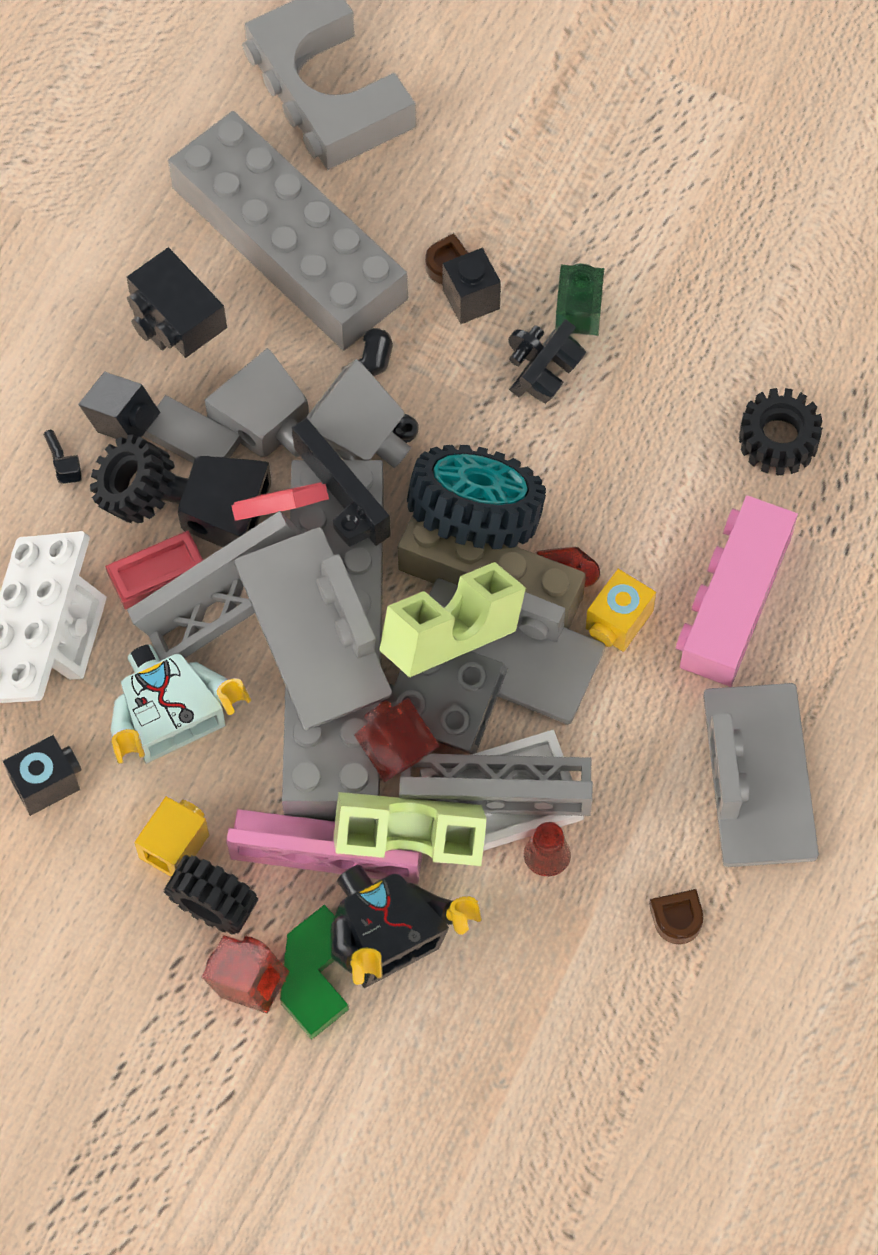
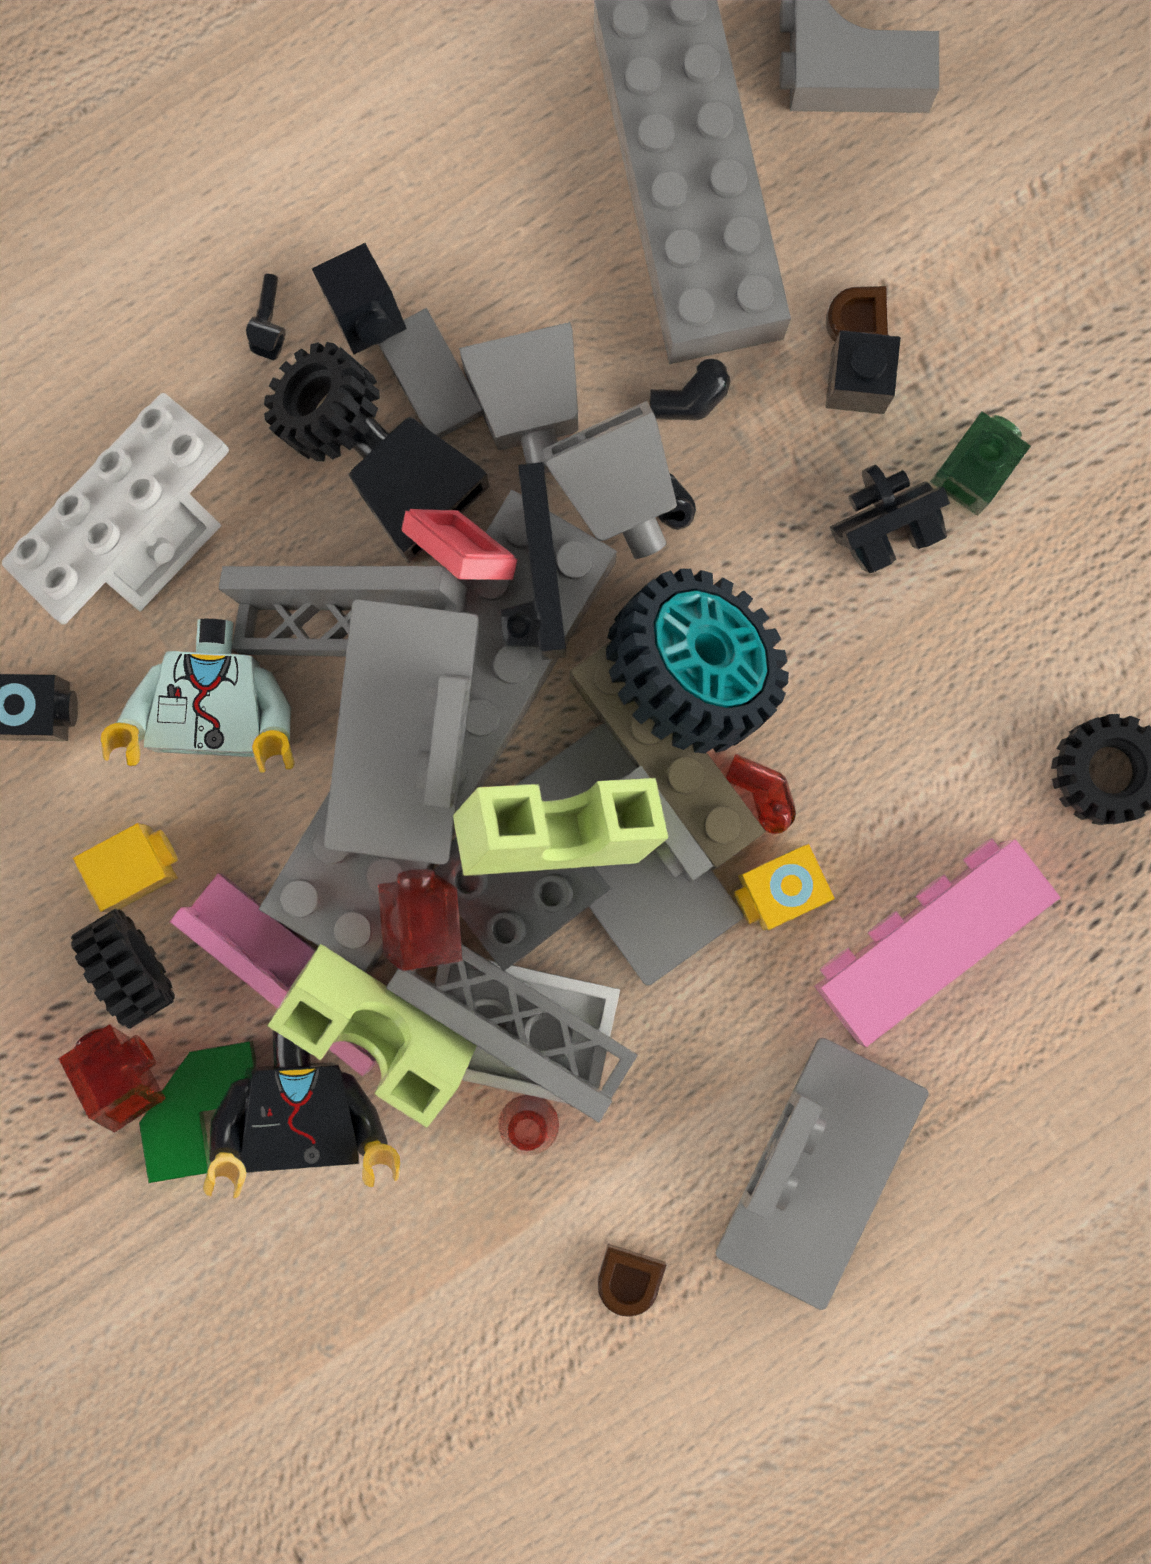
camera: 30 degrees right, 20 degrees up
coral tile [105,530,203,609] -> none
black brick [126,247,227,358] -> none

